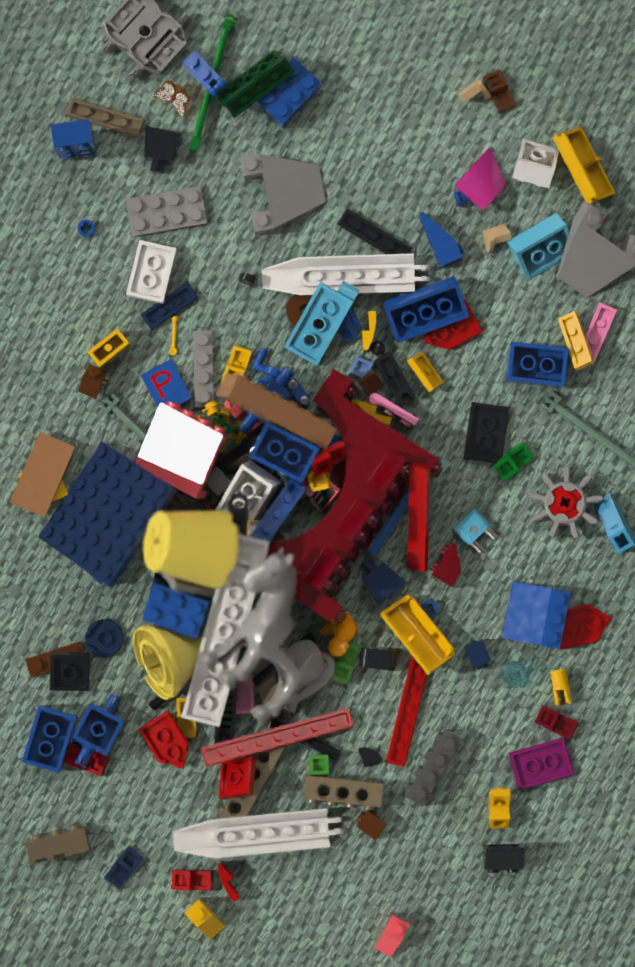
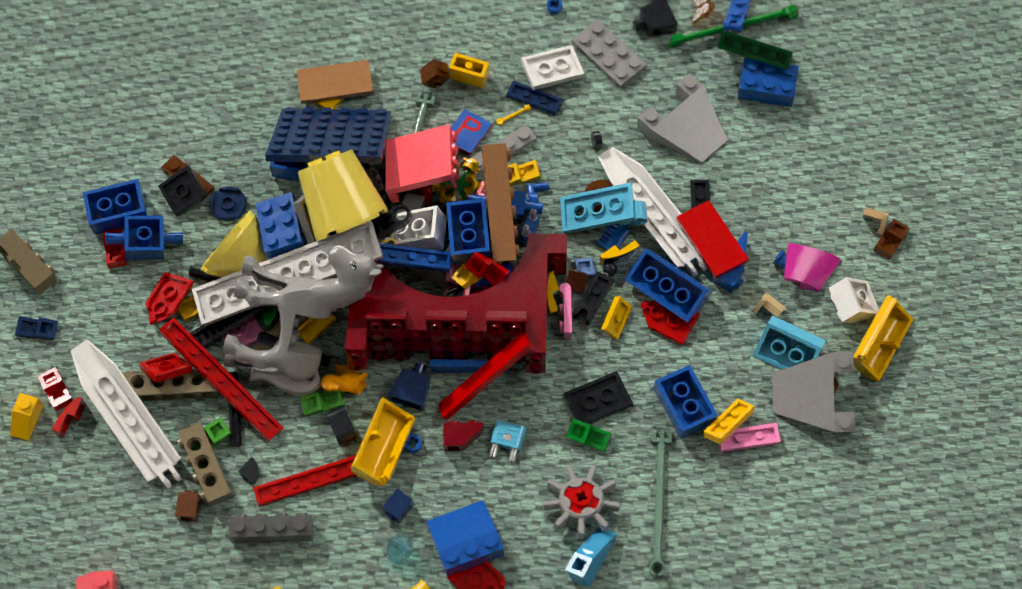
camera: 60 degrees right, 20 degrees down
none -> red tile [676,200,749,279]

